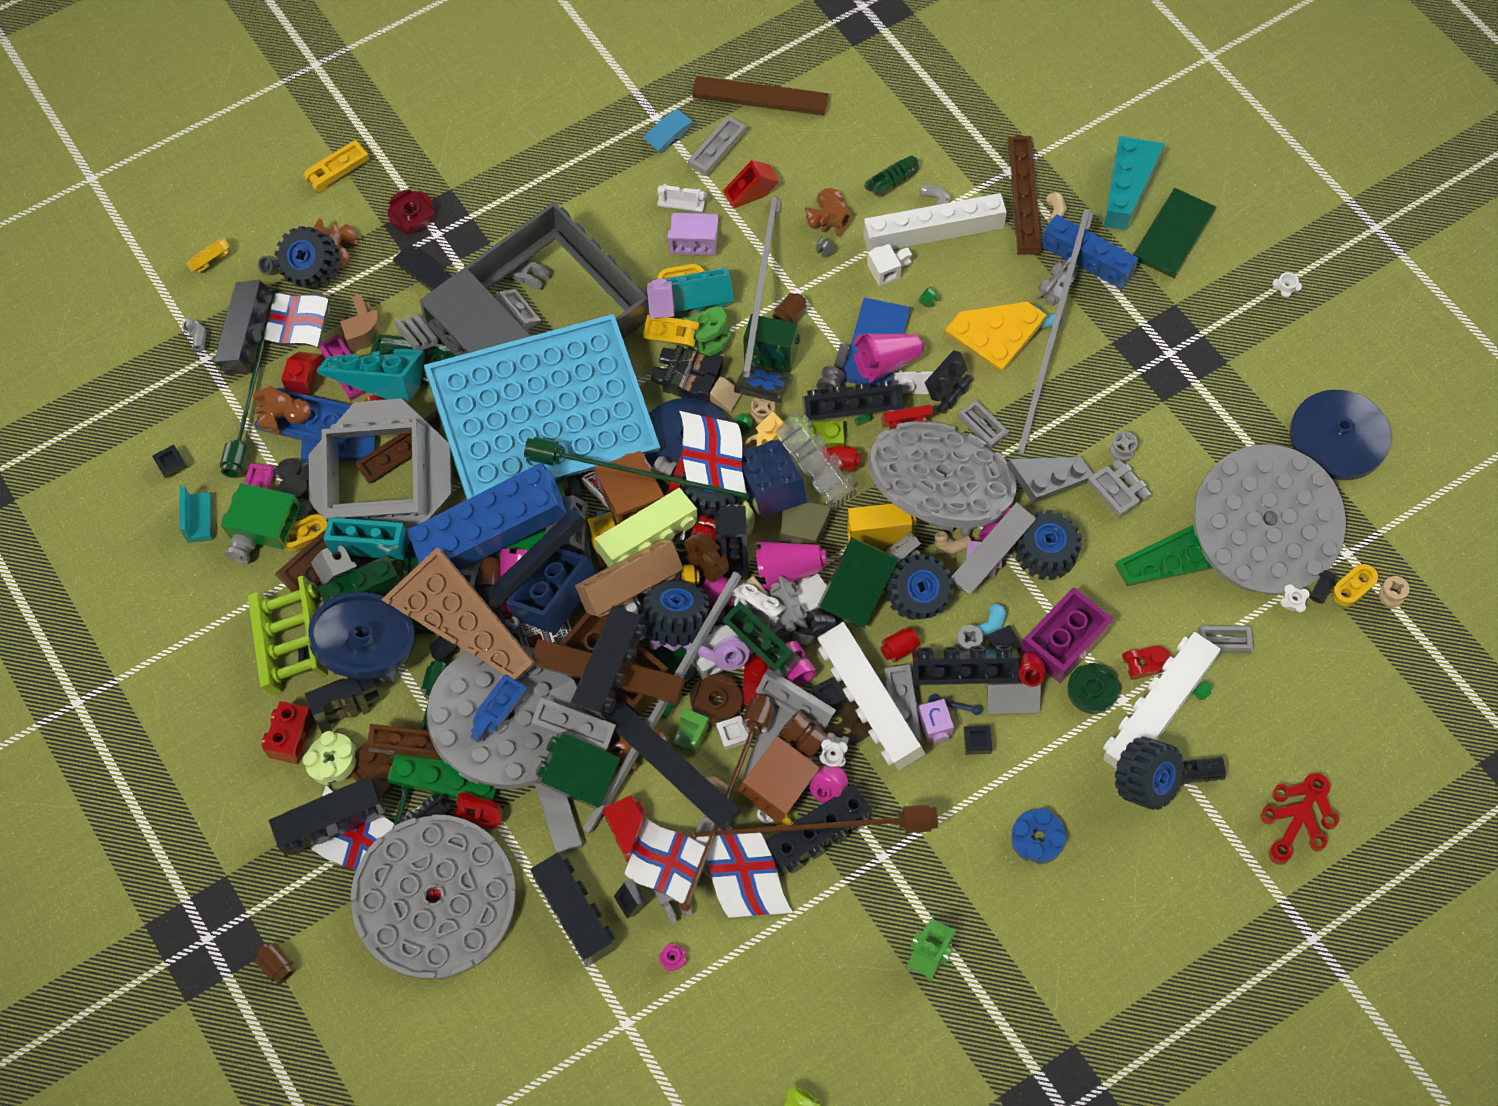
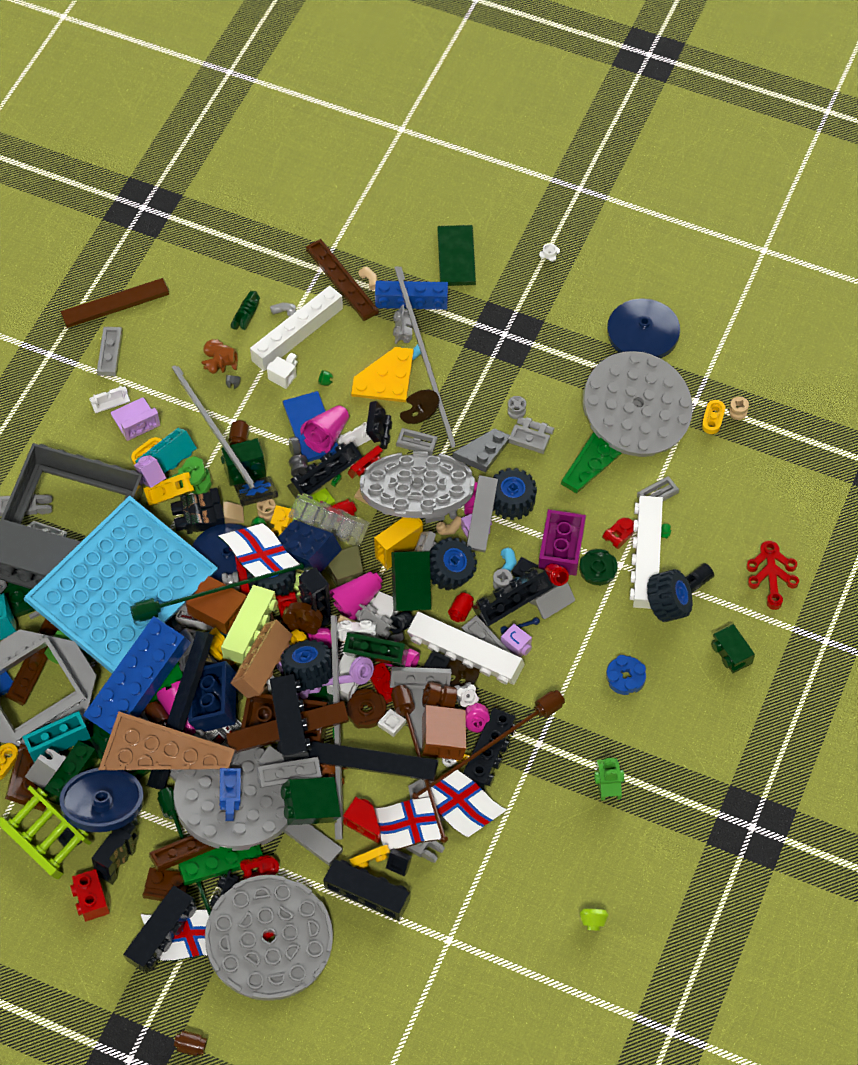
camera: 35 degrees left, 5 degrees down
yellowish green plate [302,731,357,785] -> none
dark azure slope [643,109,694,154] -> none
dark pink plate [659,944,686,971] -> none
bright green panel [673,708,709,754] -> none
red slope [723,160,779,208] -> none
black plate [963,725,992,755] -> none
teal wedge [1103,136,1165,231] -> none
white plate [1281,584,1310,613] -> none
black pin [1309,570,1337,604] -> none
none -> yellow plate [349,845,390,869]
none -> dark brown piece [400,389,440,424]
none -> dark green brick [711,624,755,673]

